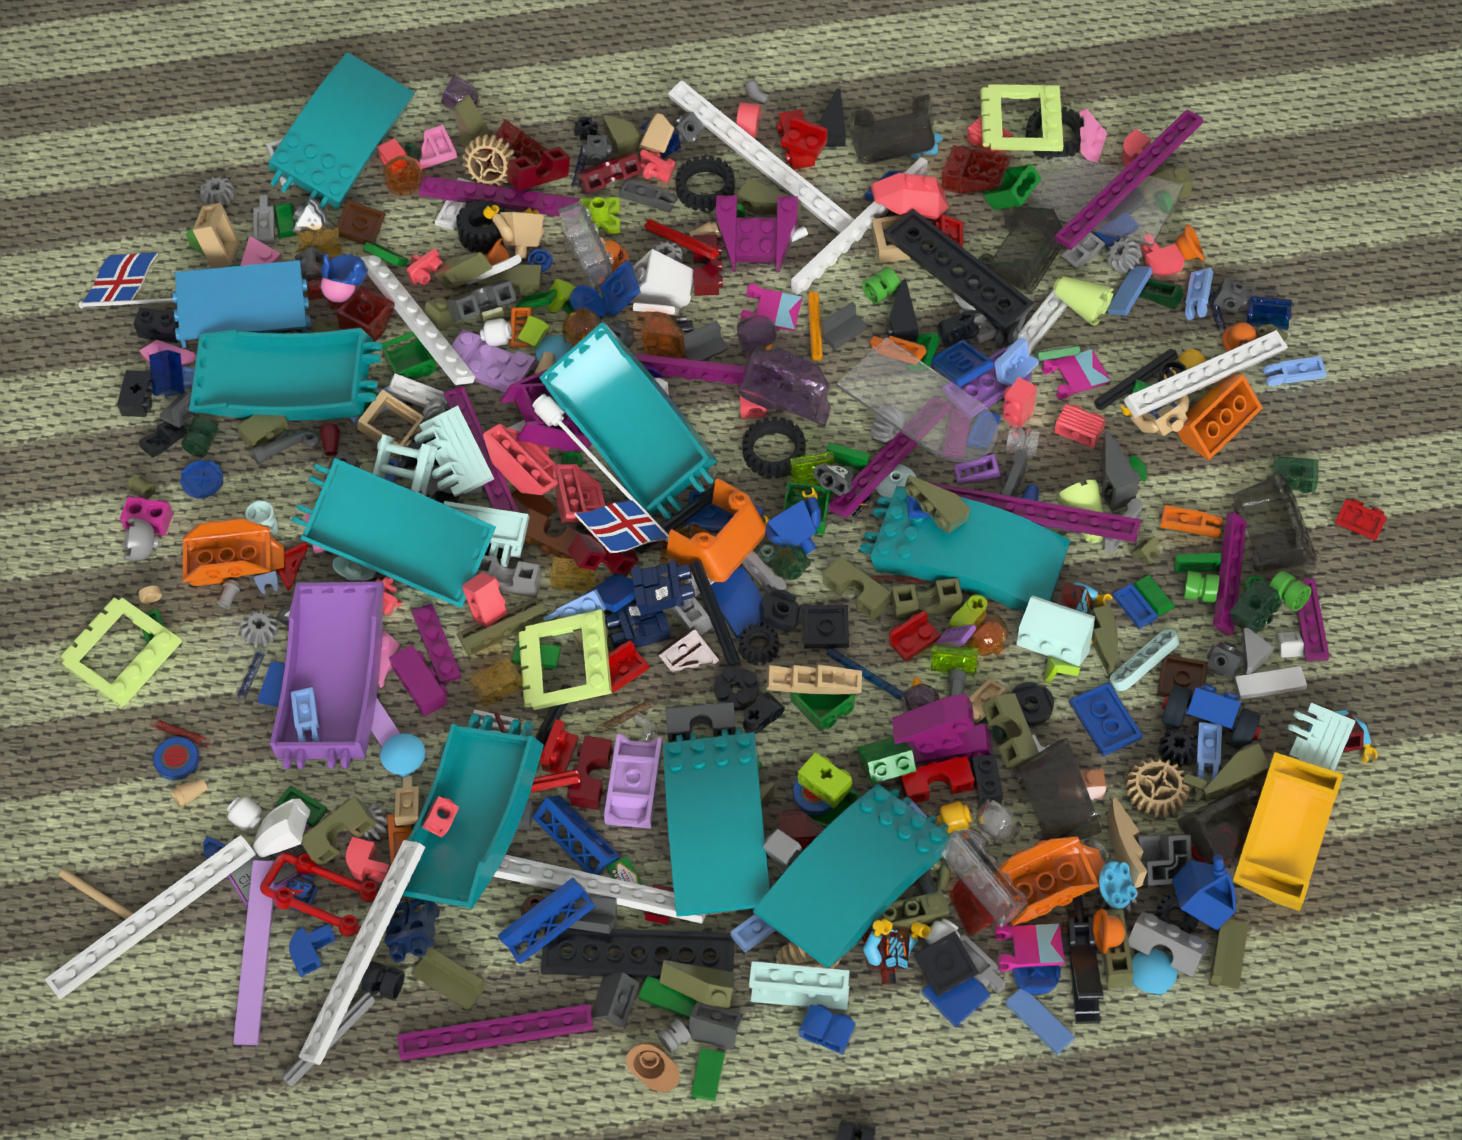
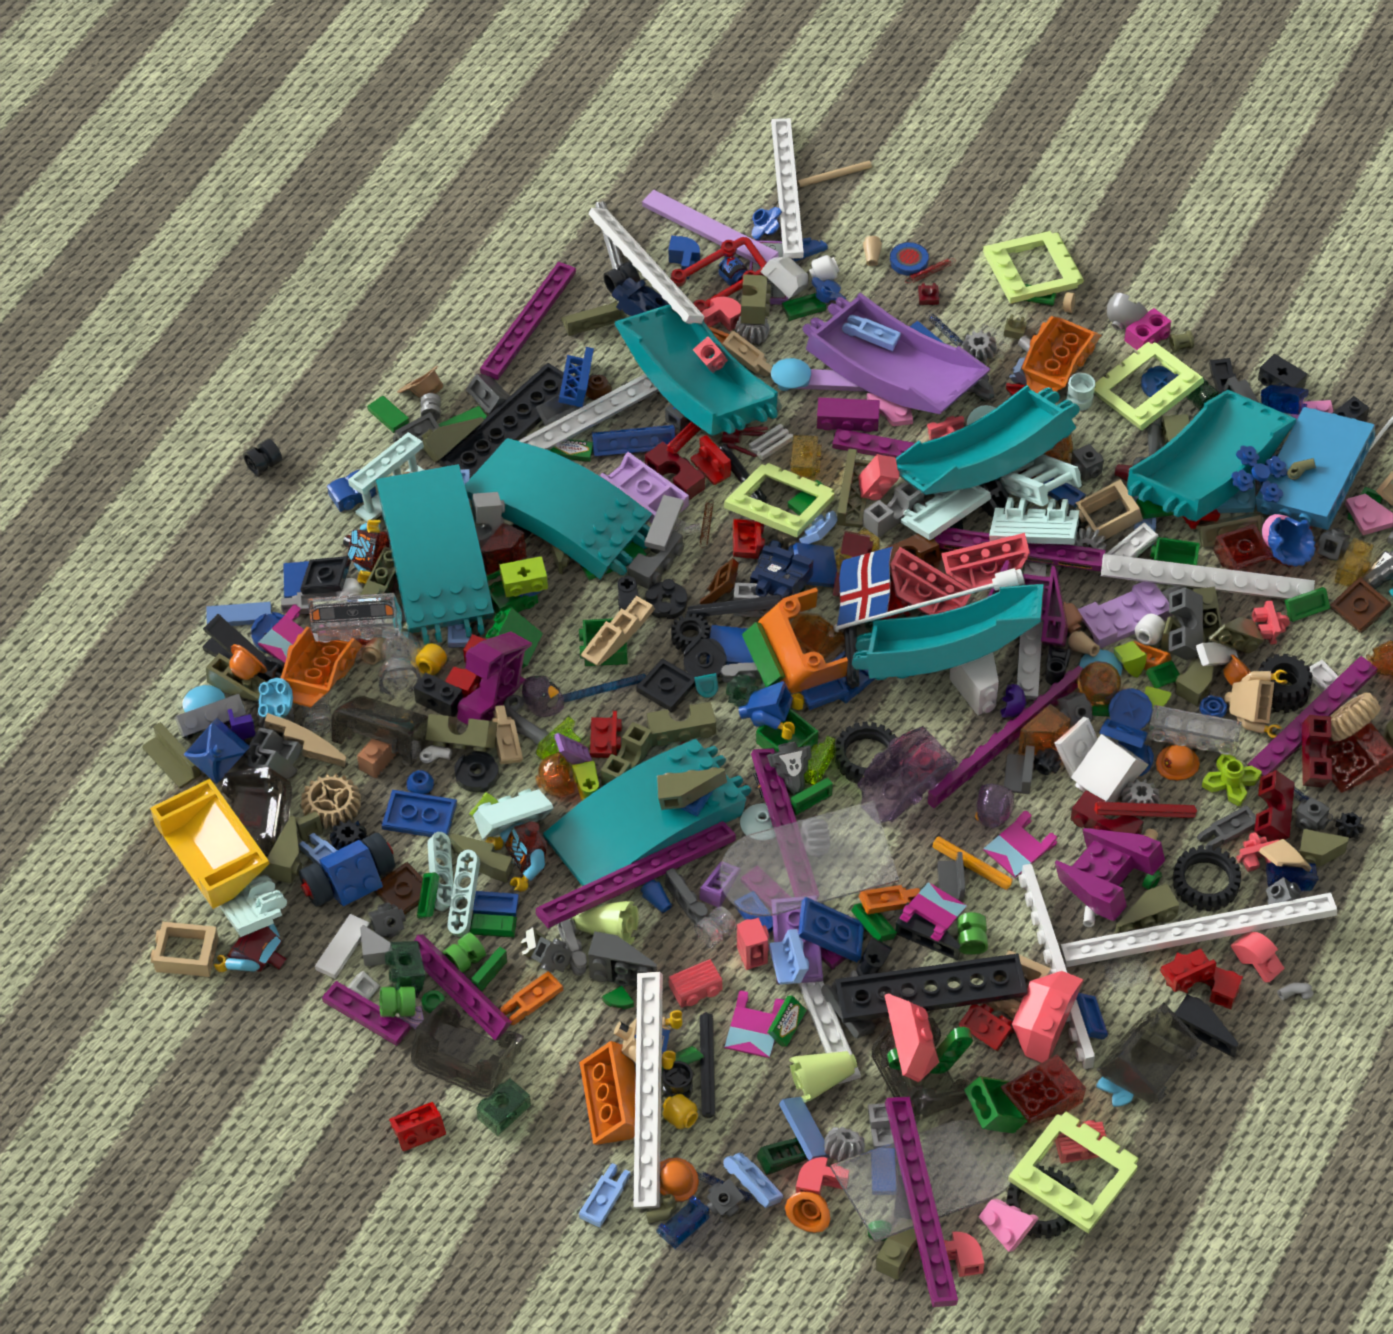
camera: 125 degrees right, 5 degrees down
none -> tan window [151,922,219,977]
none -> dark purple panel [228,709,256,740]
none -> blue plate [407,770,434,795]
none -> green tile [417,872,440,918]
none -> light aqua beam [448,850,480,937]
none -> dark grey brick [531,937,573,973]
none -> light grey tile [645,495,684,551]
none -> teal tile [694,673,718,698]
none -> green tile [742,622,786,687]
none -> plate [752,207,782,240]
none -> blue plate [811,277,846,303]
none -> coral wedge [885,994,939,1082]
none -> green beam [887,1027,973,1074]
none -> dark pink flag [900,882,967,942]
none -> dark red tile [918,283,939,305]
none -> olive tile [1003,314,1027,339]
none -> yellowish green hinge [1094,342,1204,430]
none -> blue plant [1231,445,1287,503]
none -> olive arm [1287,458,1316,480]

